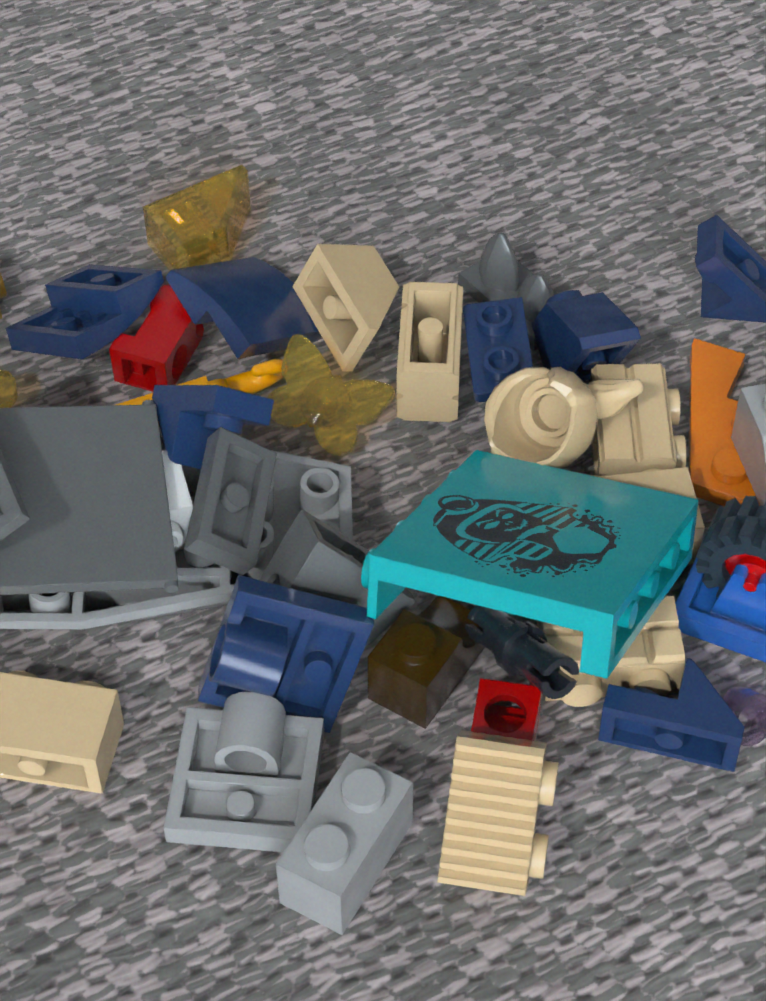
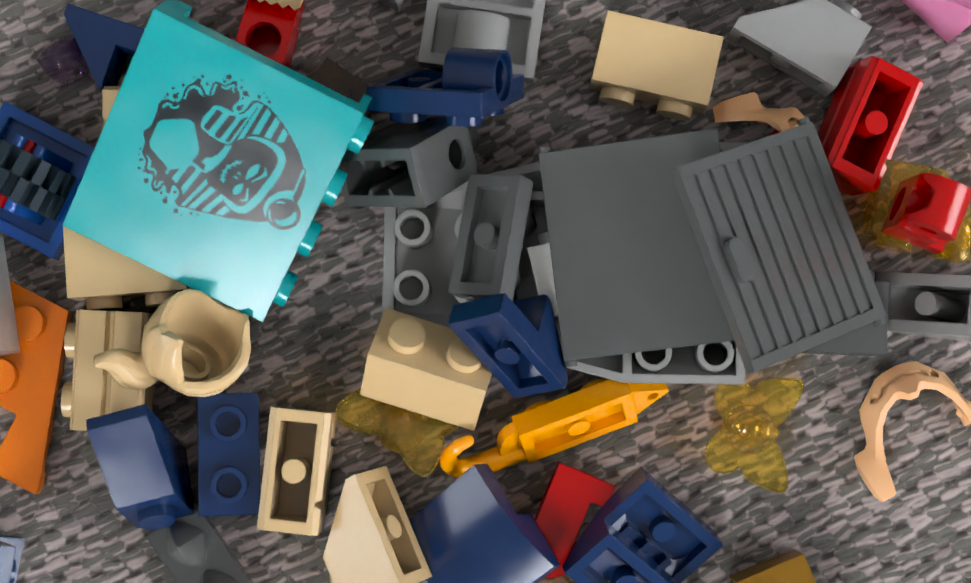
camera: 175 degrees left, 35 degrees up
none -> tan brick [360,308,492,431]

